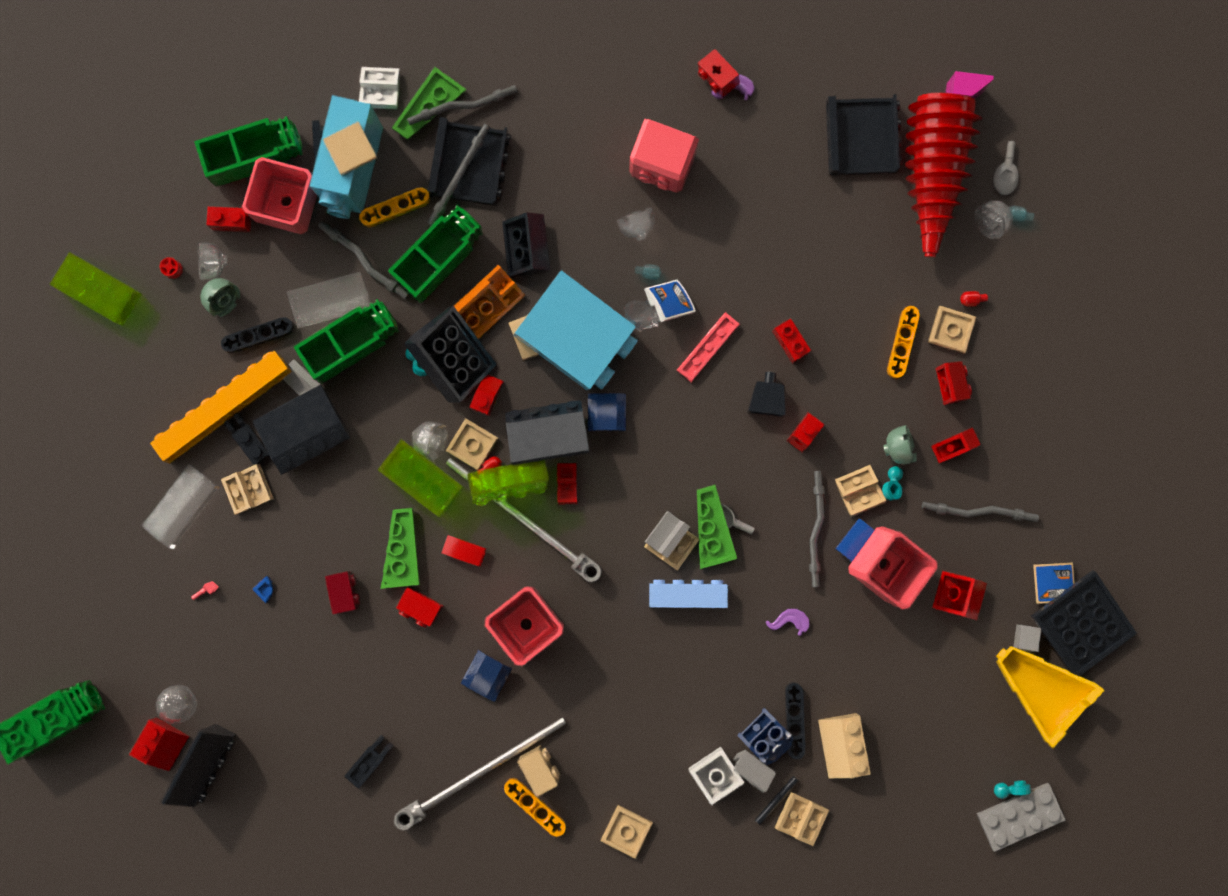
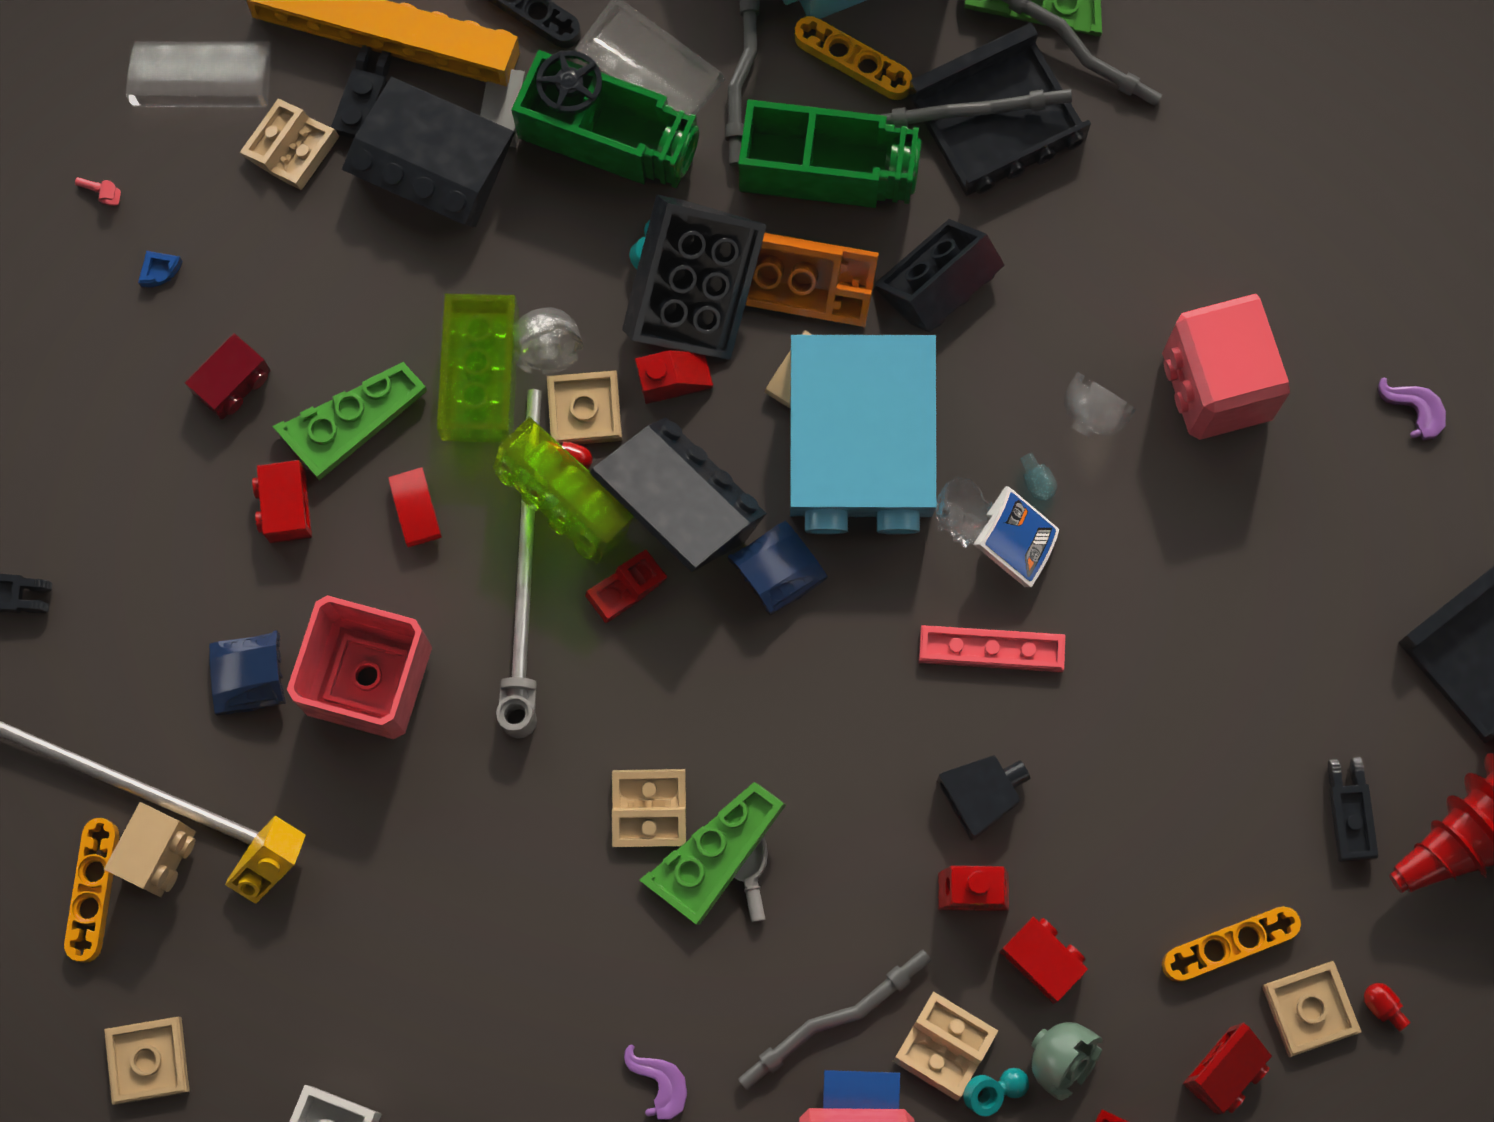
camera: 55 degrees right, 10 degrees down
light grey panel [645,511,690,558] -> none
light blue brick [649,580,727,608] -> none
red brick [698,49,740,97] -> none
red brick [772,318,811,364] -> none
none -> yellow slope [225,816,306,904]
none -> black wheel [536,51,602,114]
none -> red brick [1000,916,1088,1004]
none -> black hinge [1327,757,1379,862]

